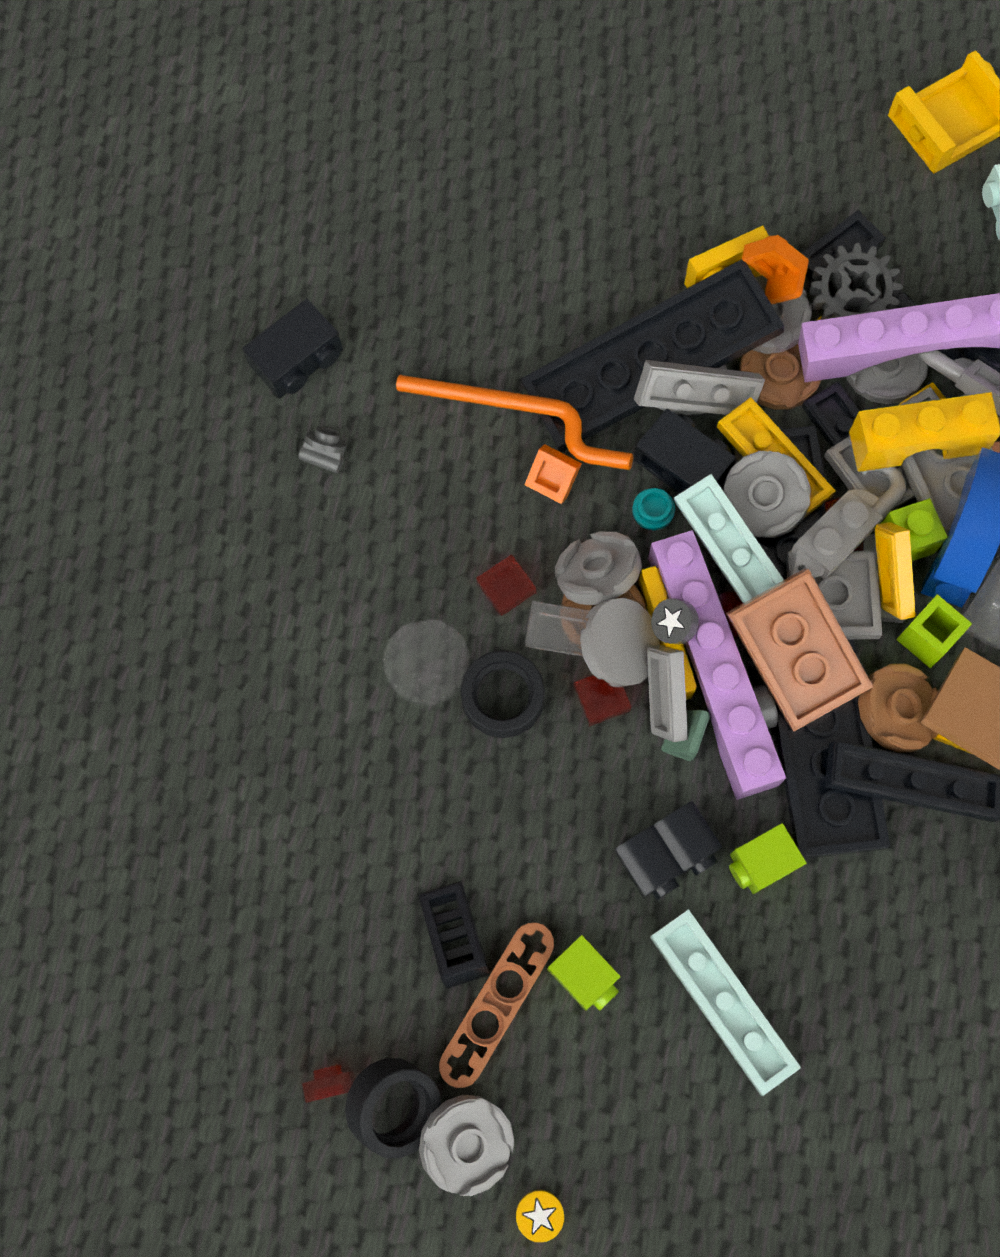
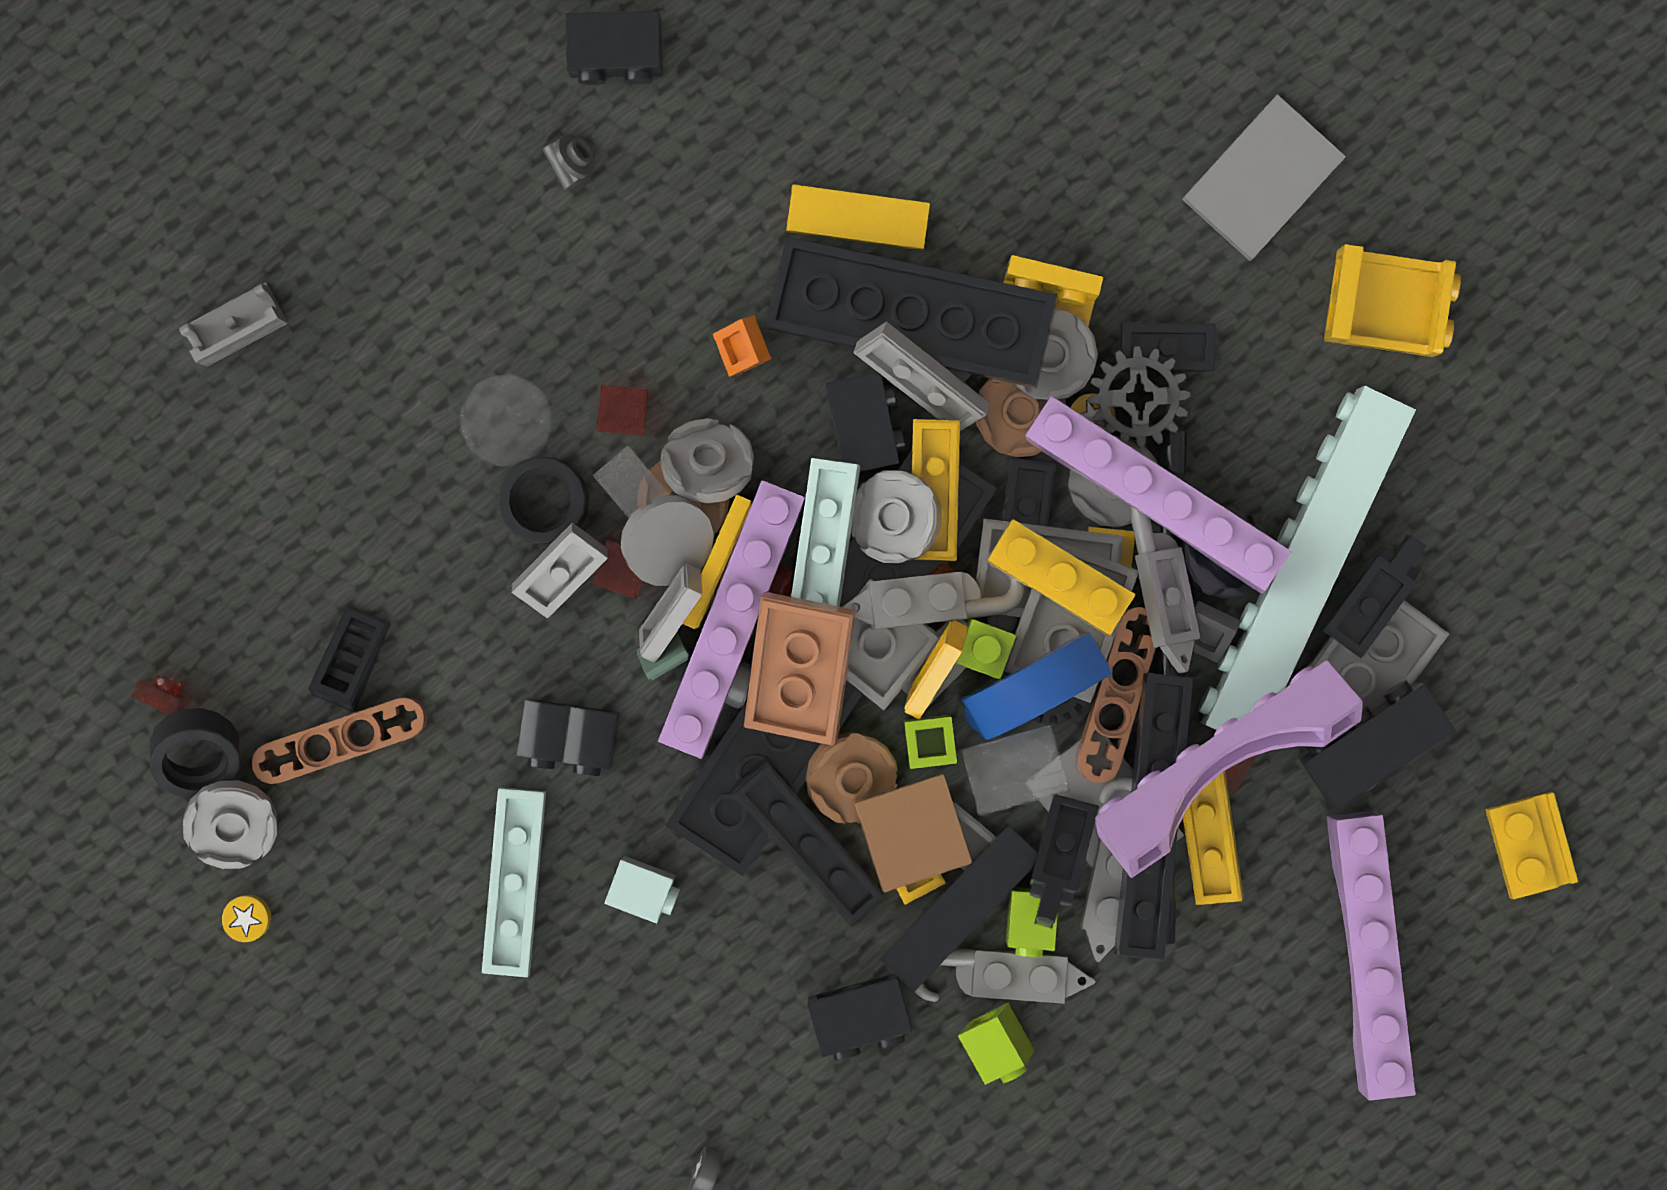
camera: 30 degrees right, 15 degrees up
orange piece [396,375,633,470] -> none
lime brick [547,935,621,1011] -> none
teal plate [632,488,675,530] -> none
dark grey tile [651,599,699,644] -> none
lime brick [729,823,807,894] -> none
orange bracket [742,235,809,304] -> none
none -> light grey hinge [179,282,288,367]
none -> light grey plate [512,523,608,618]
none -> light aqua brick [604,856,680,924]
none -> yellow tile [786,185,930,251]
none -> light grey tile [1182,94,1346,261]

